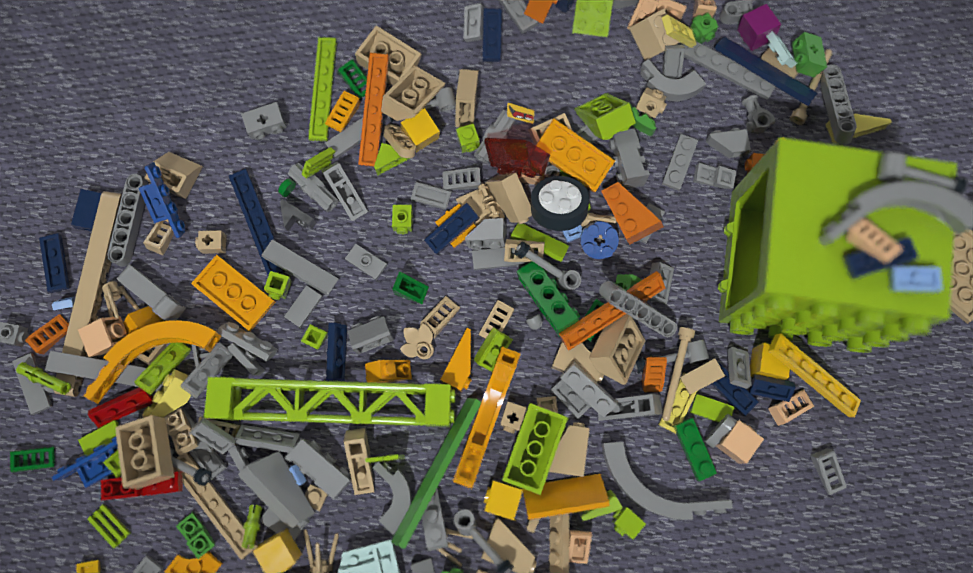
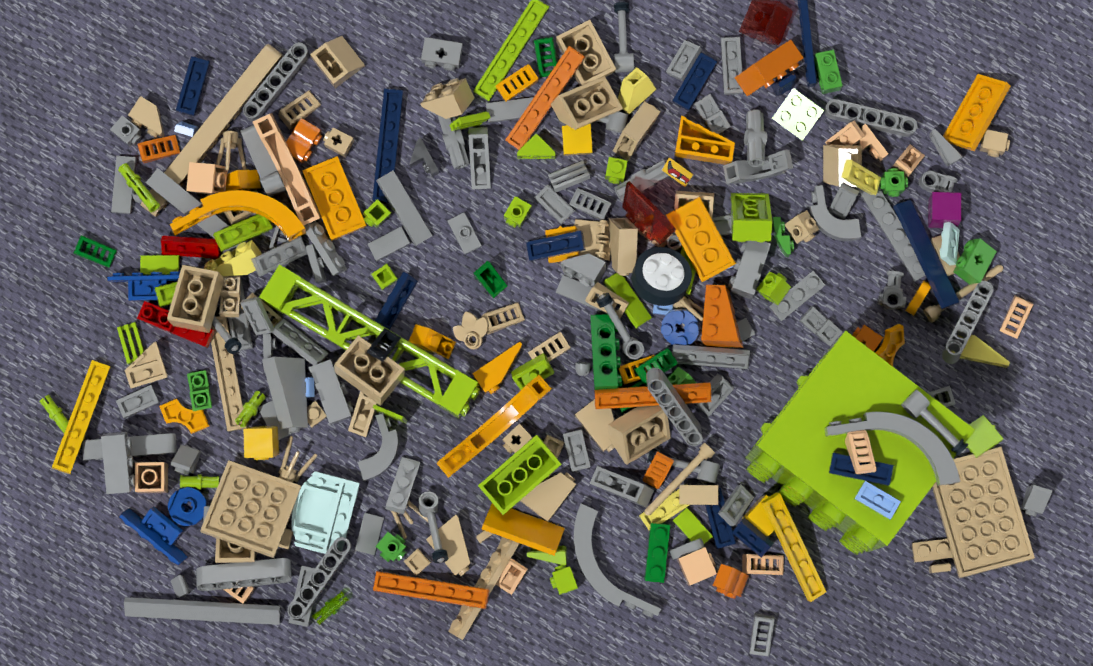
camera: 30 degrees right, 5 degrees up
dark blue hinge [71,189,102,232] -> none
blue bracket [138,162,185,238] -> none
green tile [278,178,296,197] -> none
light grey slope [348,316,394,355] -> none
tan beam [384,124,416,158] -> none
bright green tile [391,398,481,549] -> none
yellow head [484,481,523,520] -> none
light grey plate [560,362,618,418] -> none
light grey slope [706,128,751,158] -> none
none -> tan wing [125,341,168,389]
none -> tan slope [128,96,164,138]
none -> light nougat arch [253,113,321,226]
none -> orange brick [286,118,323,164]
none -> tan brick [334,335,405,406]
none -> black slope [367,328,401,362]
none -> tan slope [420,78,474,119]
none -> light grey tile [548,161,591,193]
none -> light grey piece [614,2,634,73]
none -> light yellow slope [618,67,656,115]
none -> light orange slope [618,355,654,386]
none -> green slope [635,348,678,385]
none -> light grey tile [672,344,750,369]
none -> light orange wedge [674,115,735,165]
none -> light grey slope [693,94,731,134]
none -> orange brick [713,564,749,599]
none -> light grey arch [723,150,793,184]
none -> light grey piece [744,110,767,167]
none -> lime brick [756,271,791,305]
none -> light orange beam [905,280,931,316]
none -> tan tile [929,563,951,573]
none -> light nougat slope [999,295,1033,339]

